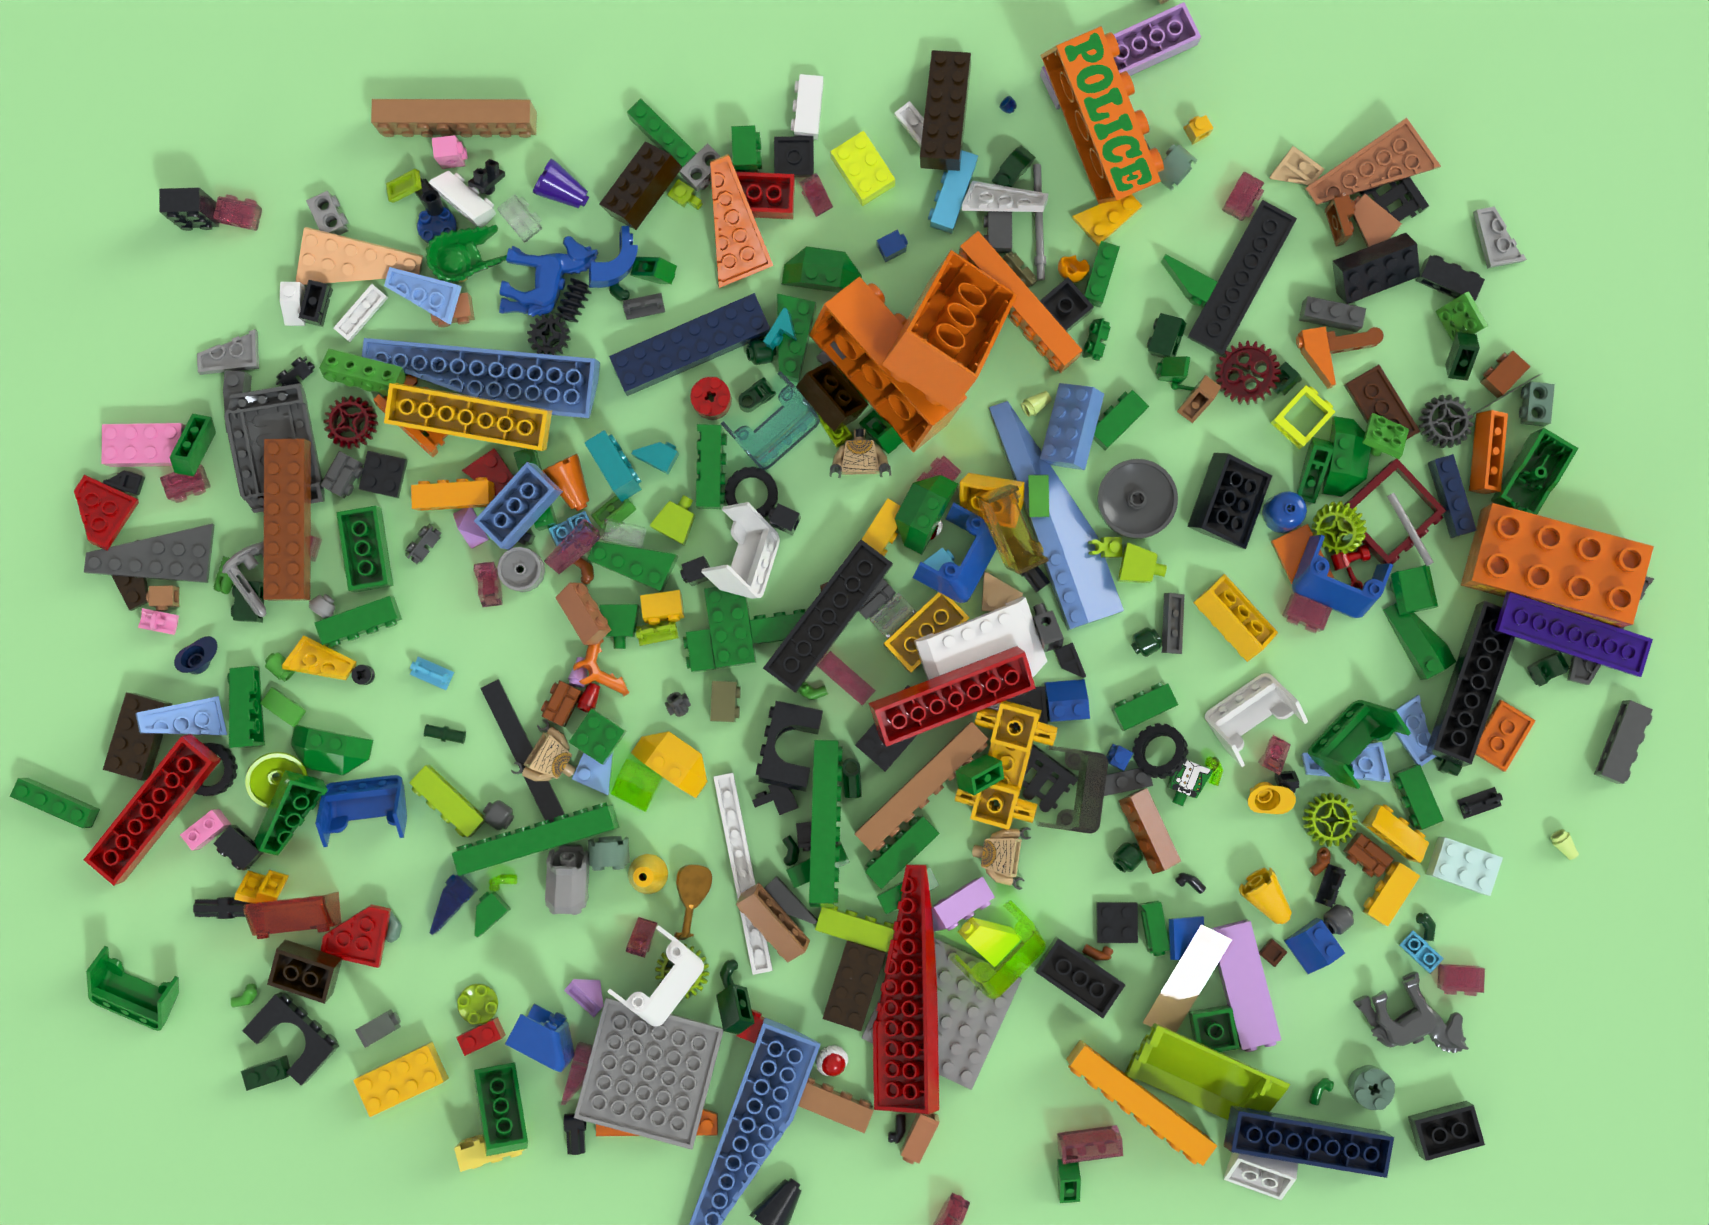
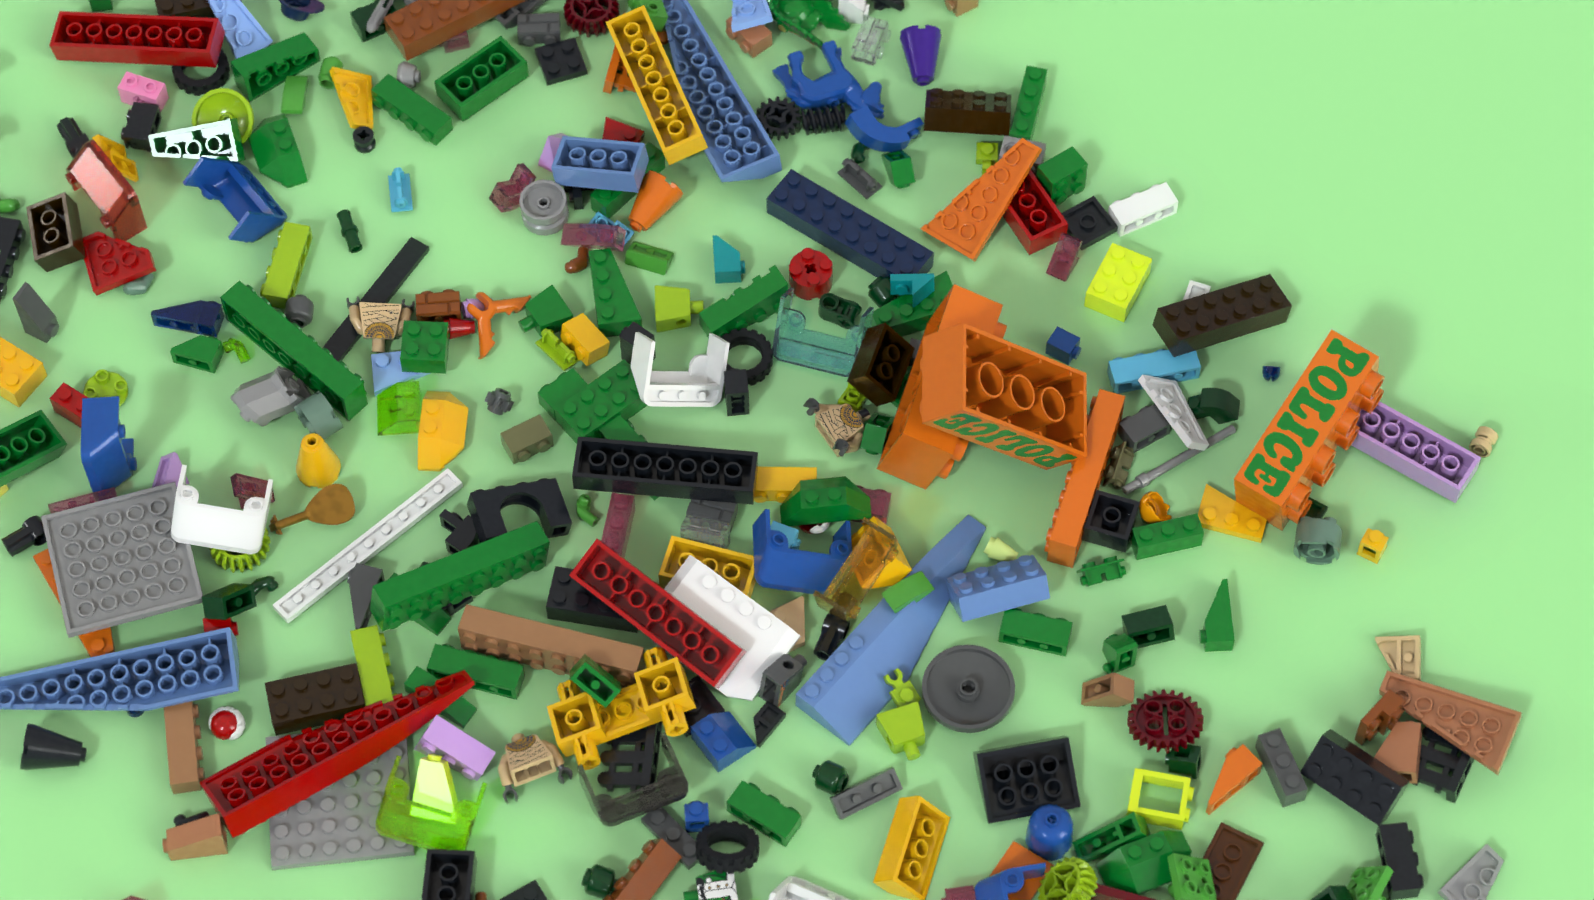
camera: 55 degrees right, 25 degrees down
dark grey hinge [405,523,441,564] -> none
light orange brick [411,477,495,511] -> none
nougat brick [555,582,611,645] -> none
teal brick [584,430,642,502] -> none
clear brick [601,518,646,549] -> none
medium nougat brick [736,883,810,963] -> none
green wedge [781,246,862,293] -> none
dark green piece [842,758,862,798] -> none
black plate [1187,200,1297,356] -> none
clear pink brick [1222,172,1264,221] -> none
dark orange leg [1327,327,1384,354] -> none

